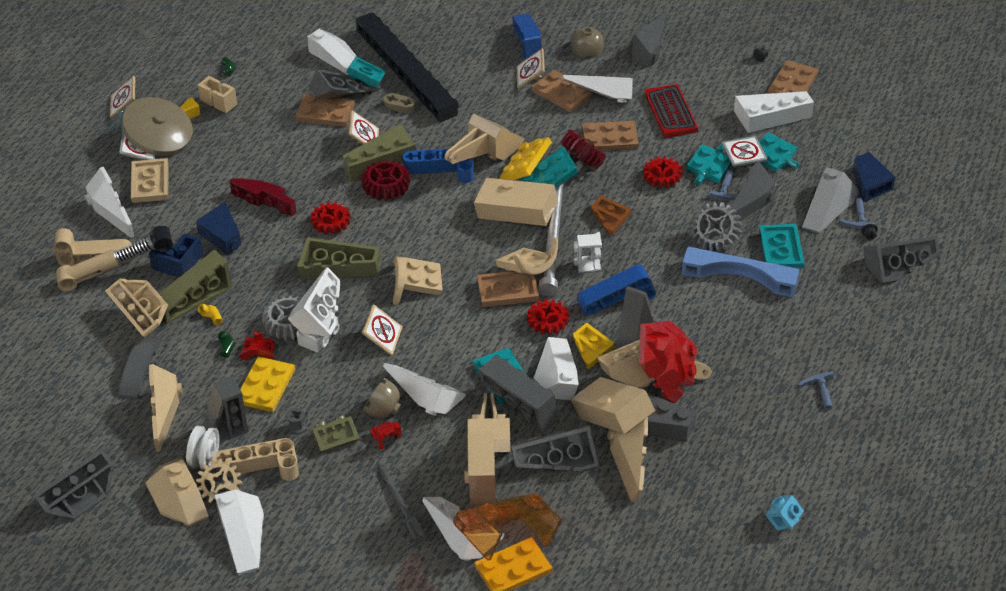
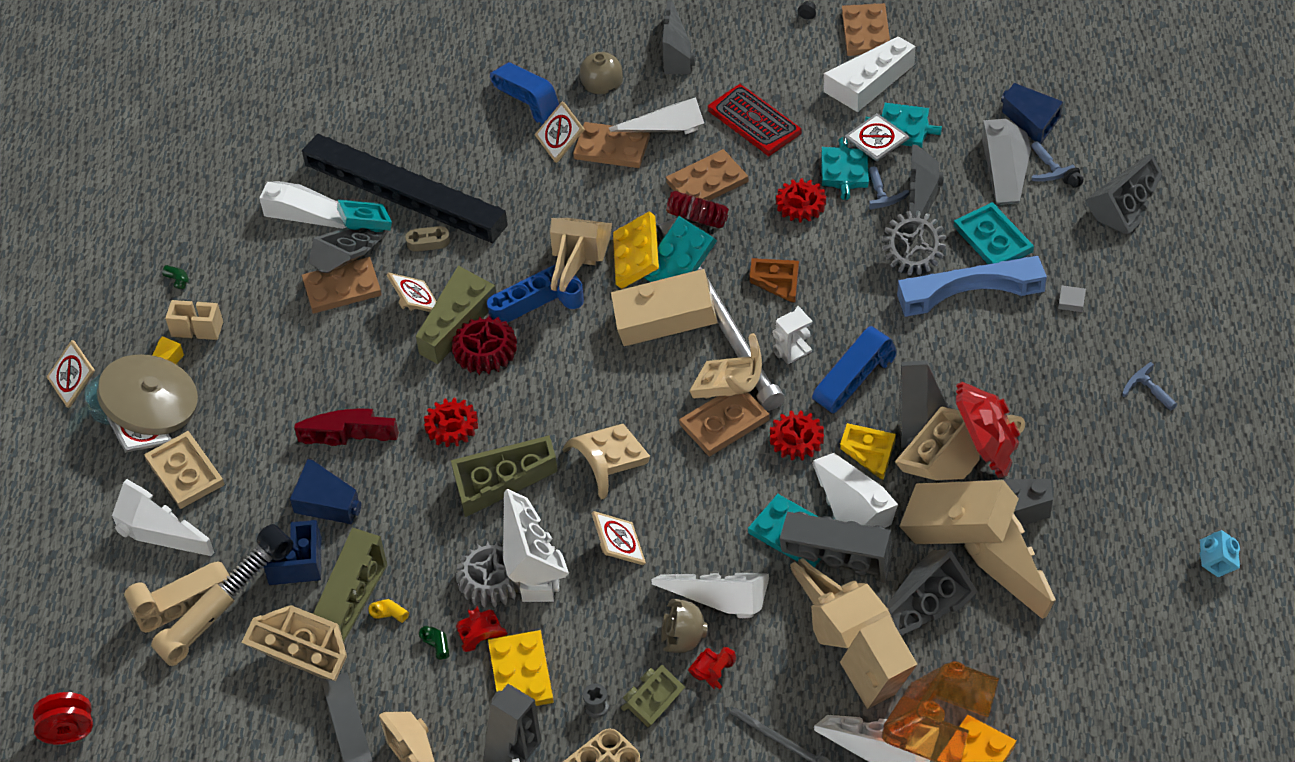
camera: 25 degrees left, 5 degrees up
none -> light grey tile [1058,286,1086,312]

